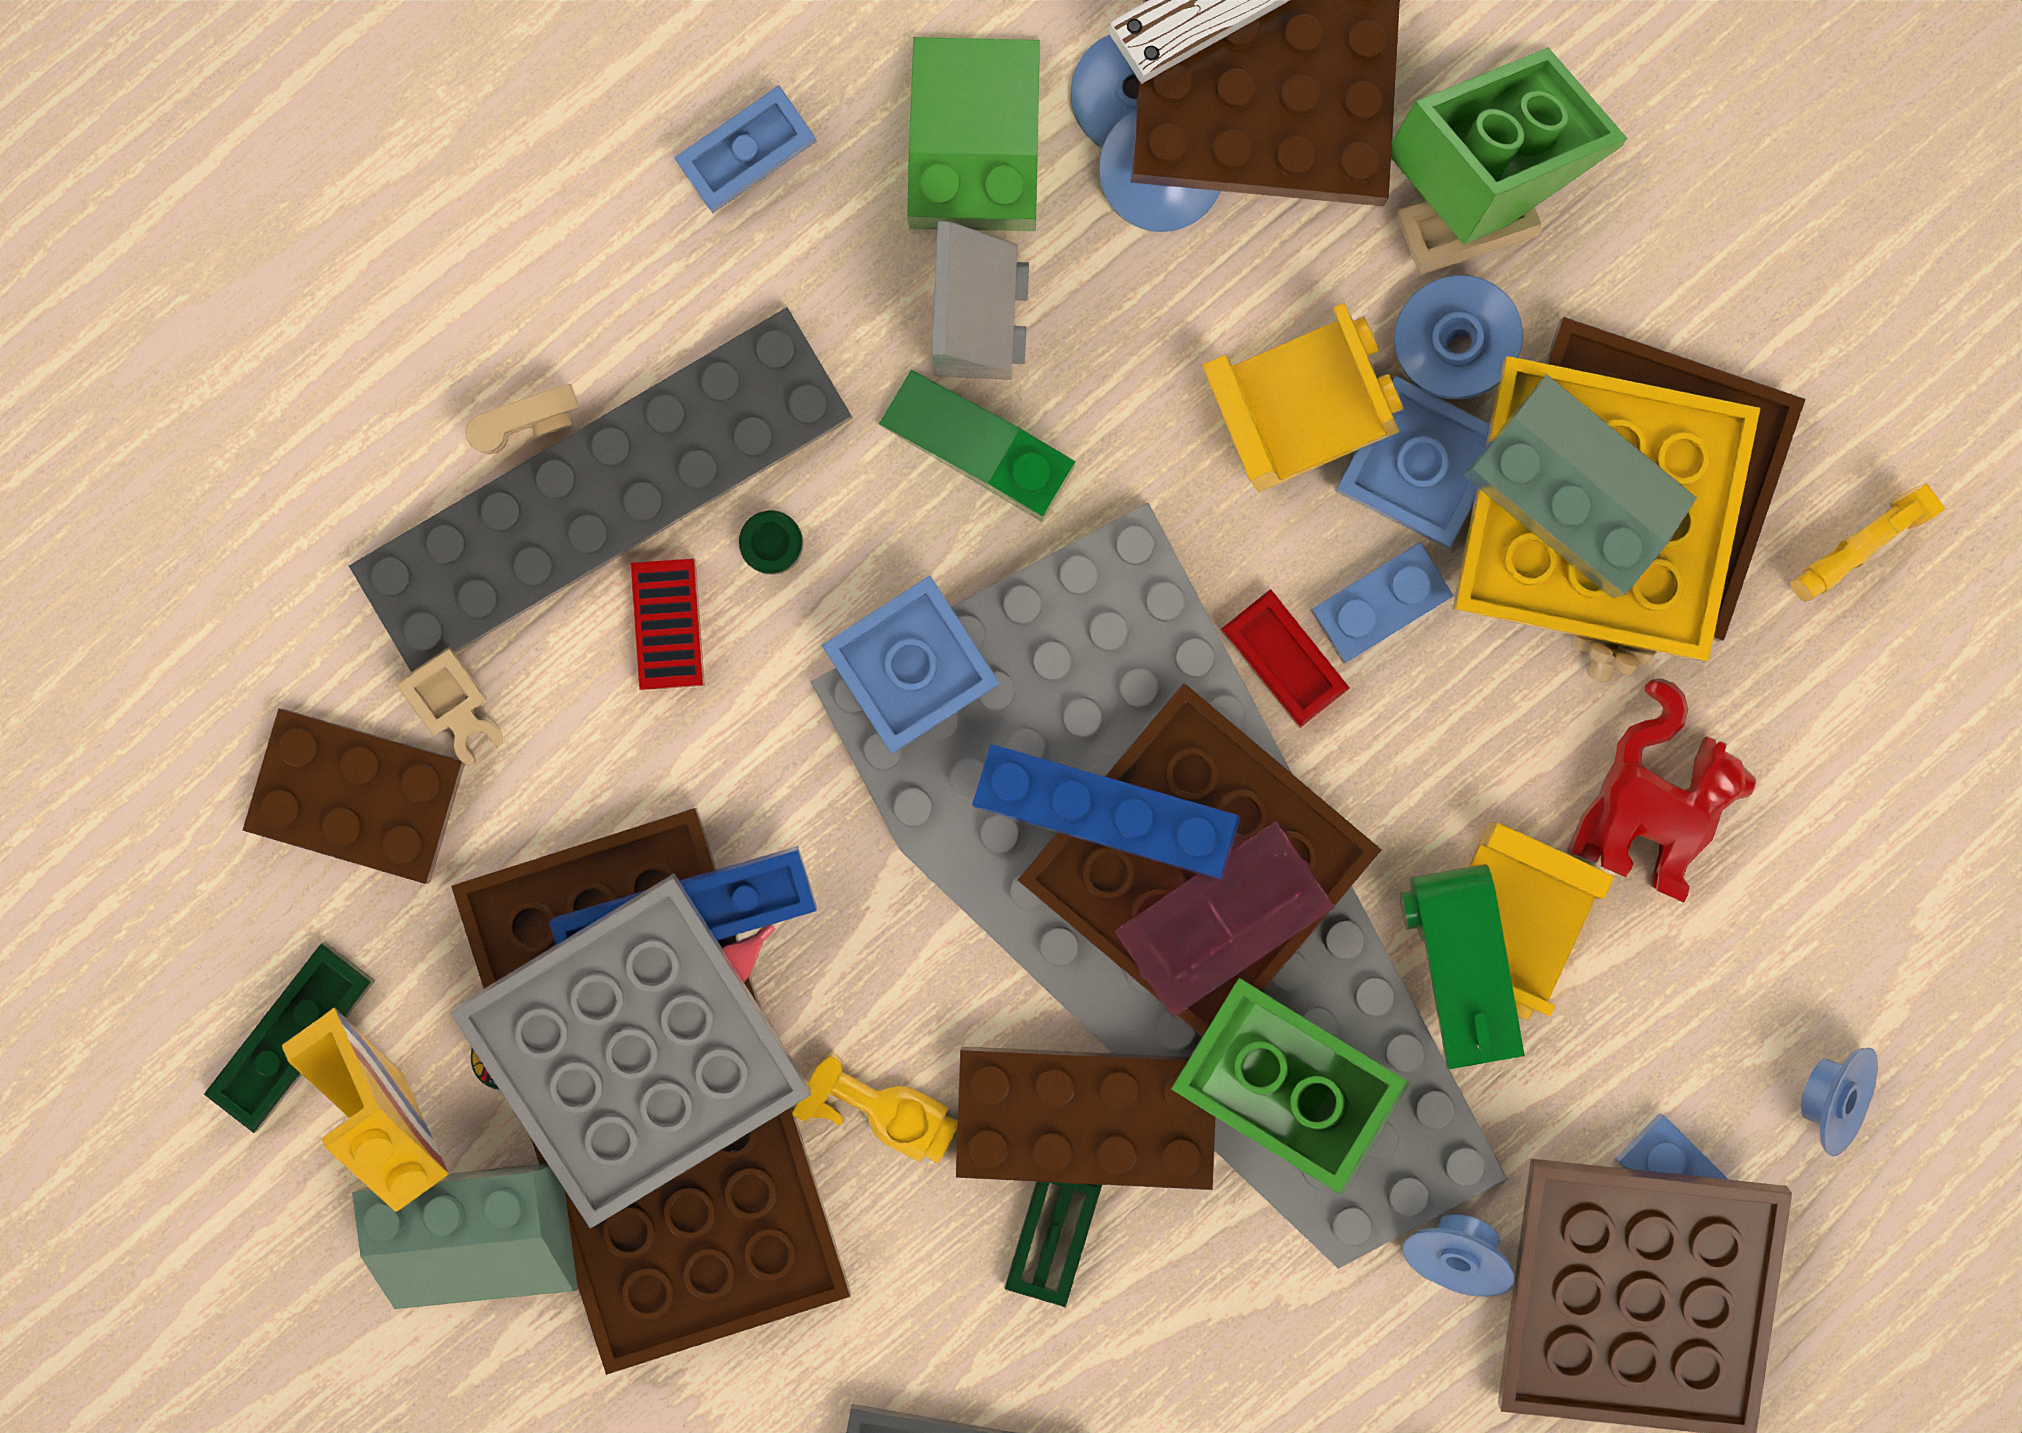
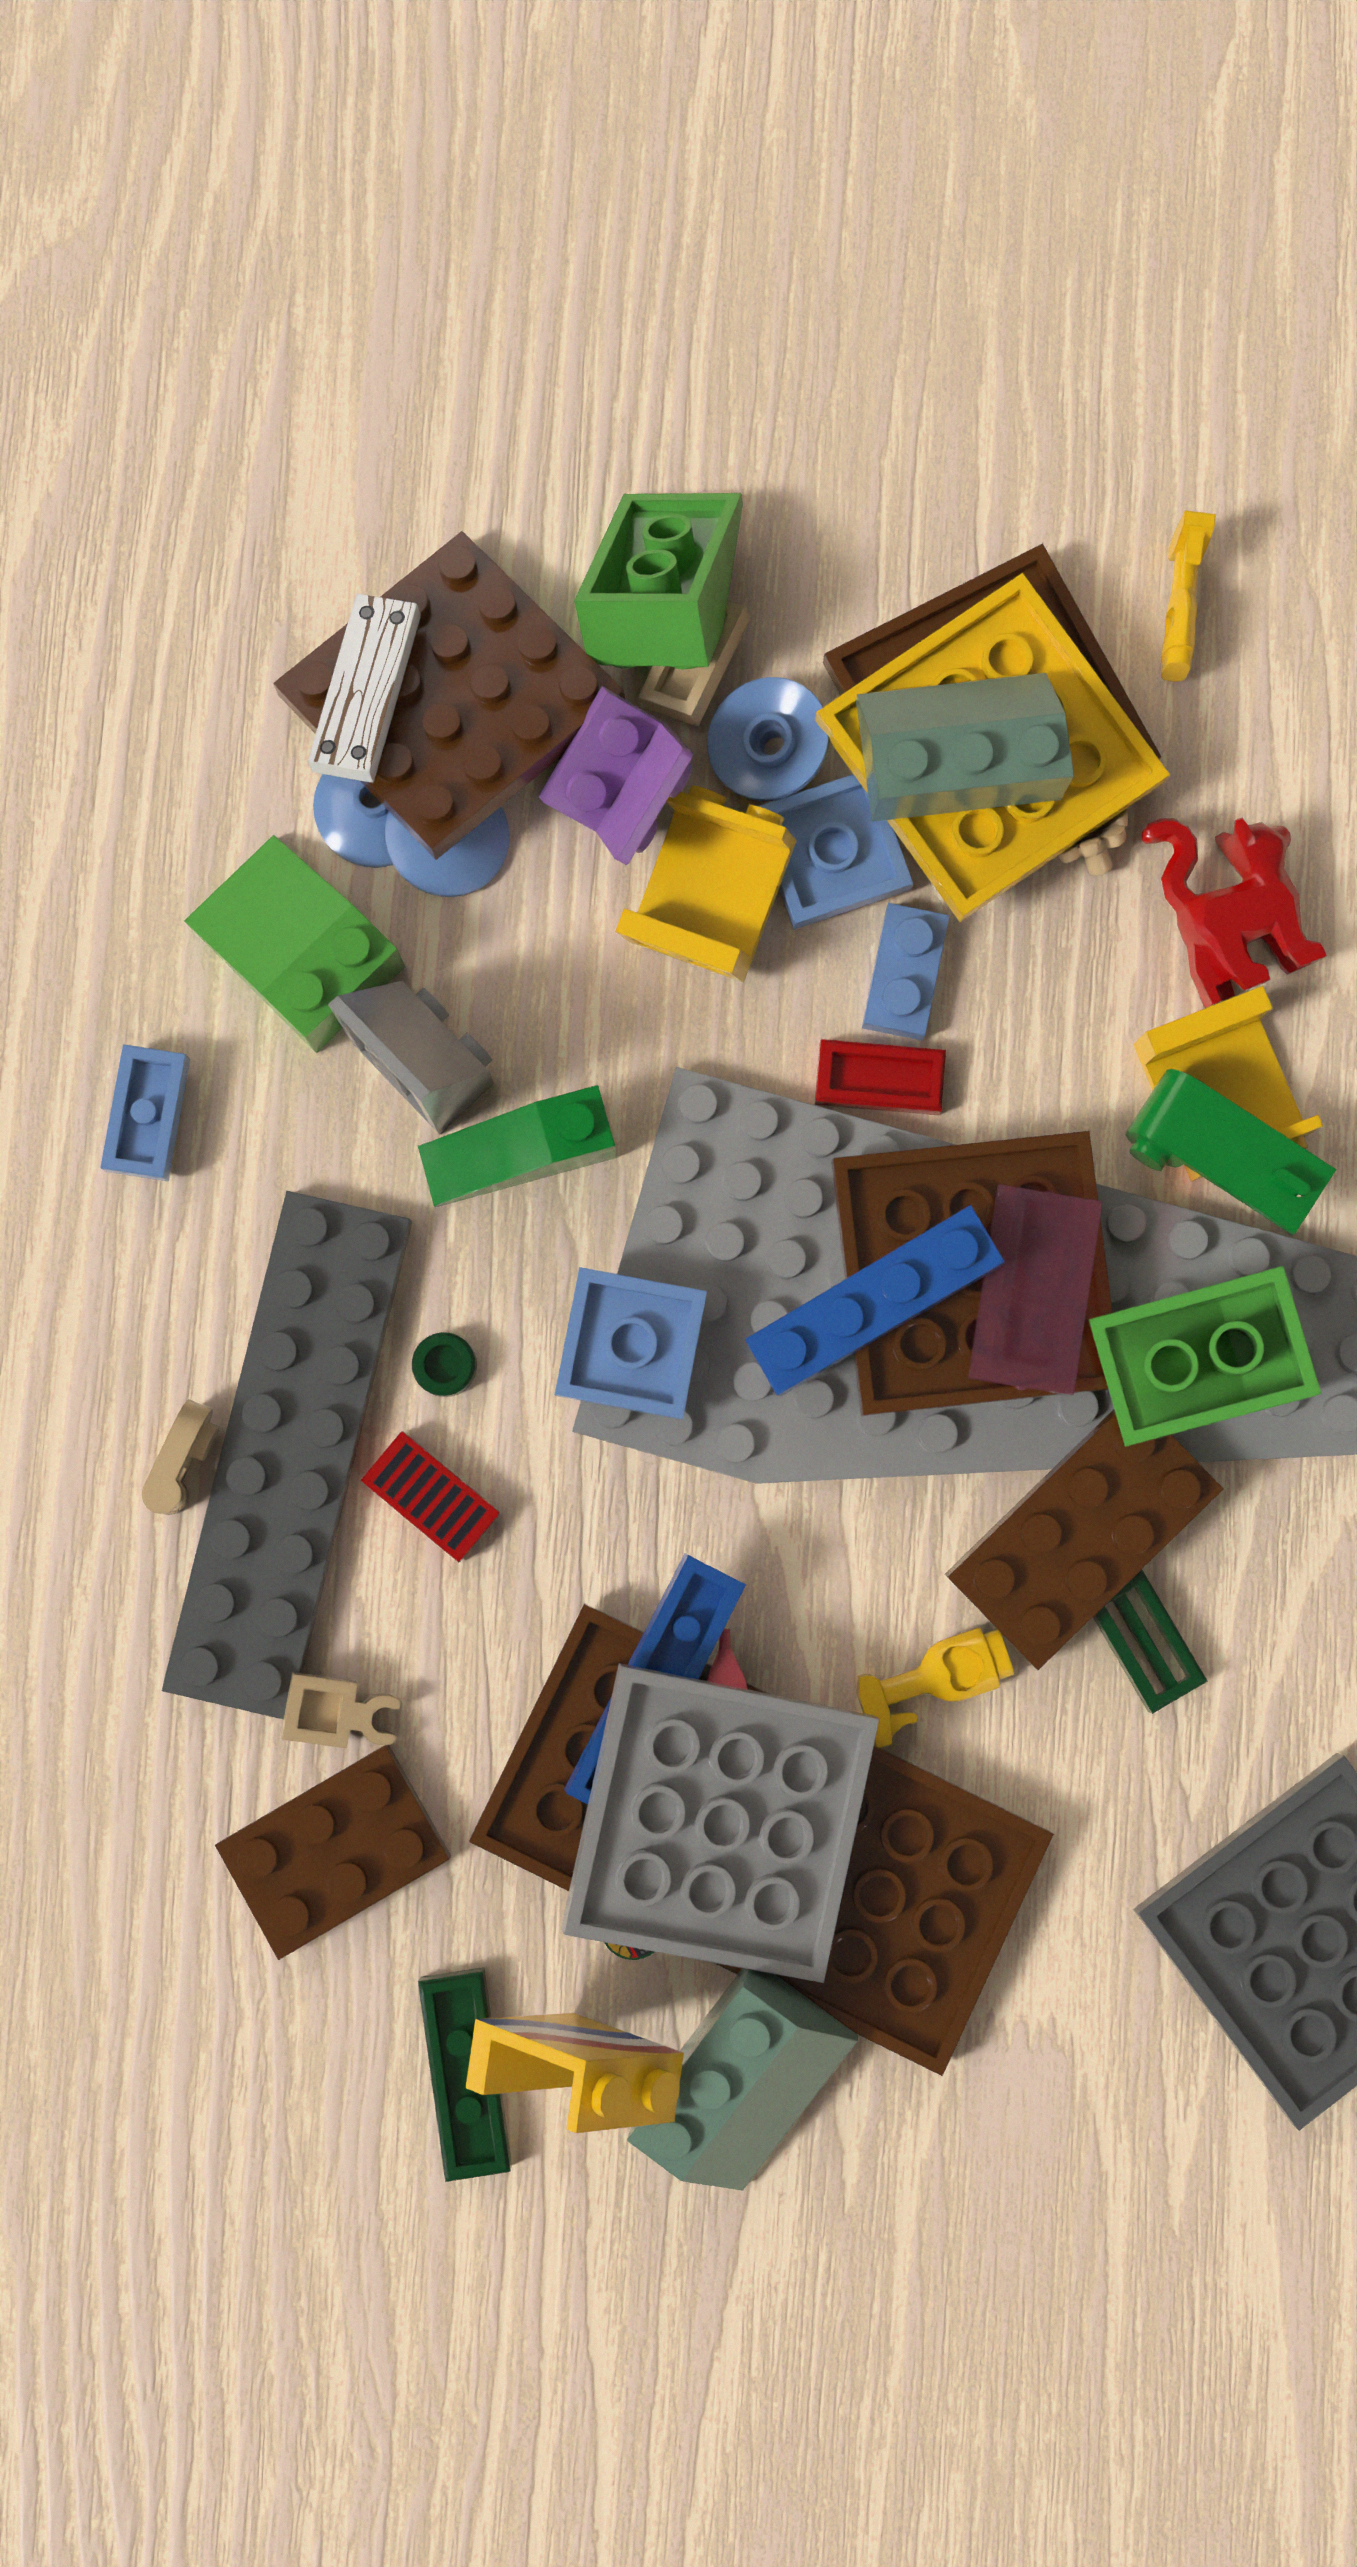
camera: 50 degrees left, 5 degrees down
none -> medium lavender bracket [538,686,693,865]

